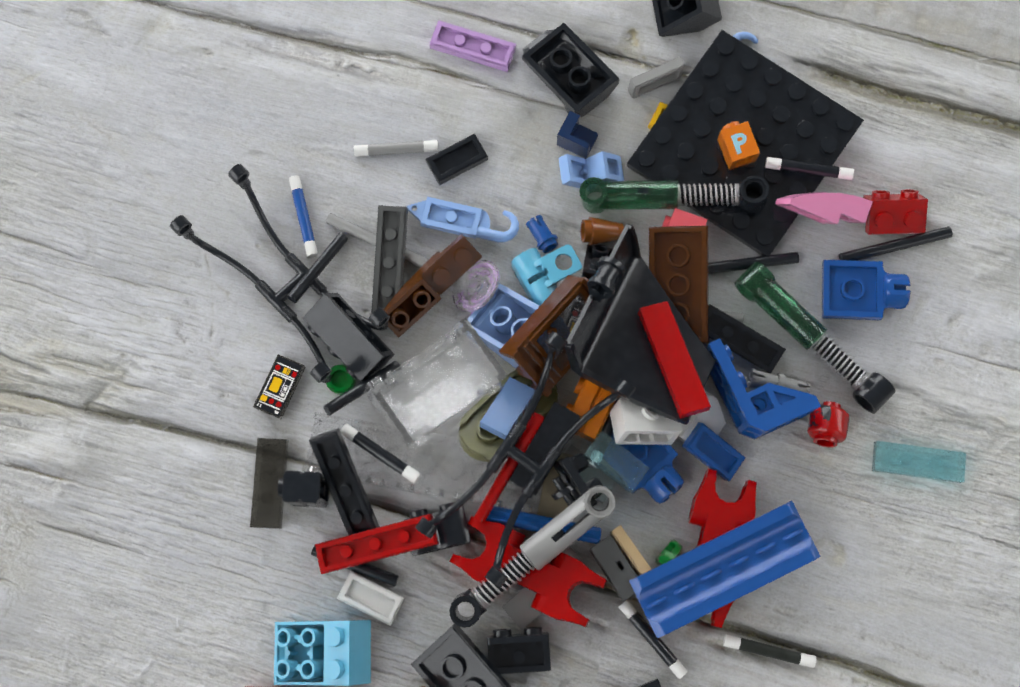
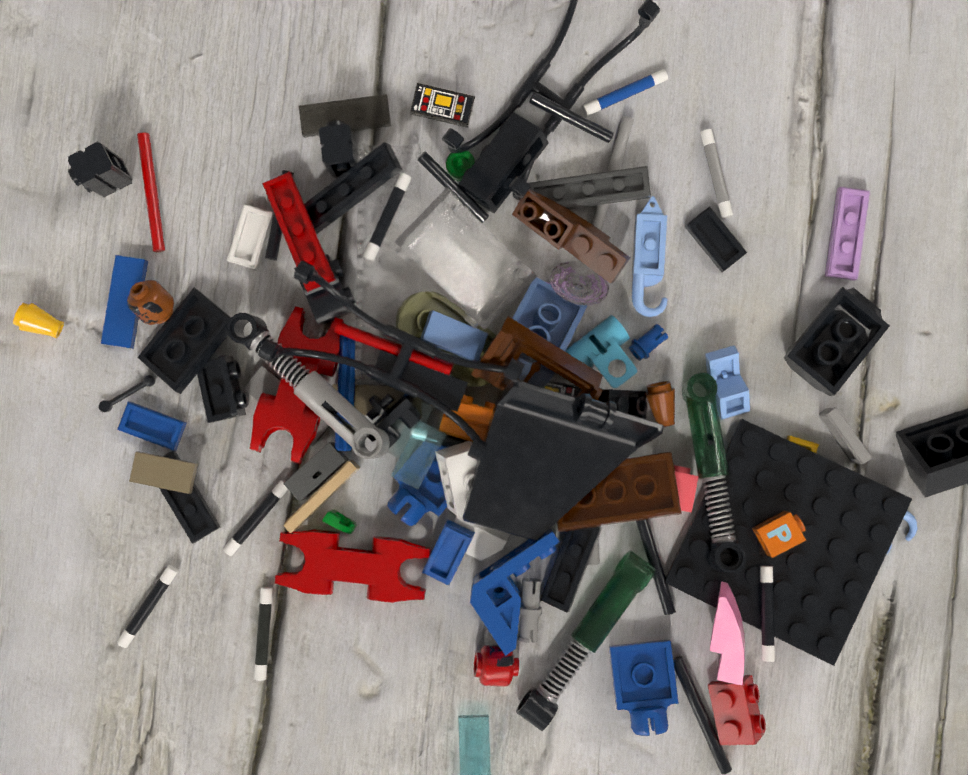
camera: 80 degrees right, 10 degrees up
medium azure slope [274,620,371,686] -> none
dark blue panel [557,111,598,159] -> none
blue plate [629,500,821,638] -> none
red tile [638,301,711,419] -> none

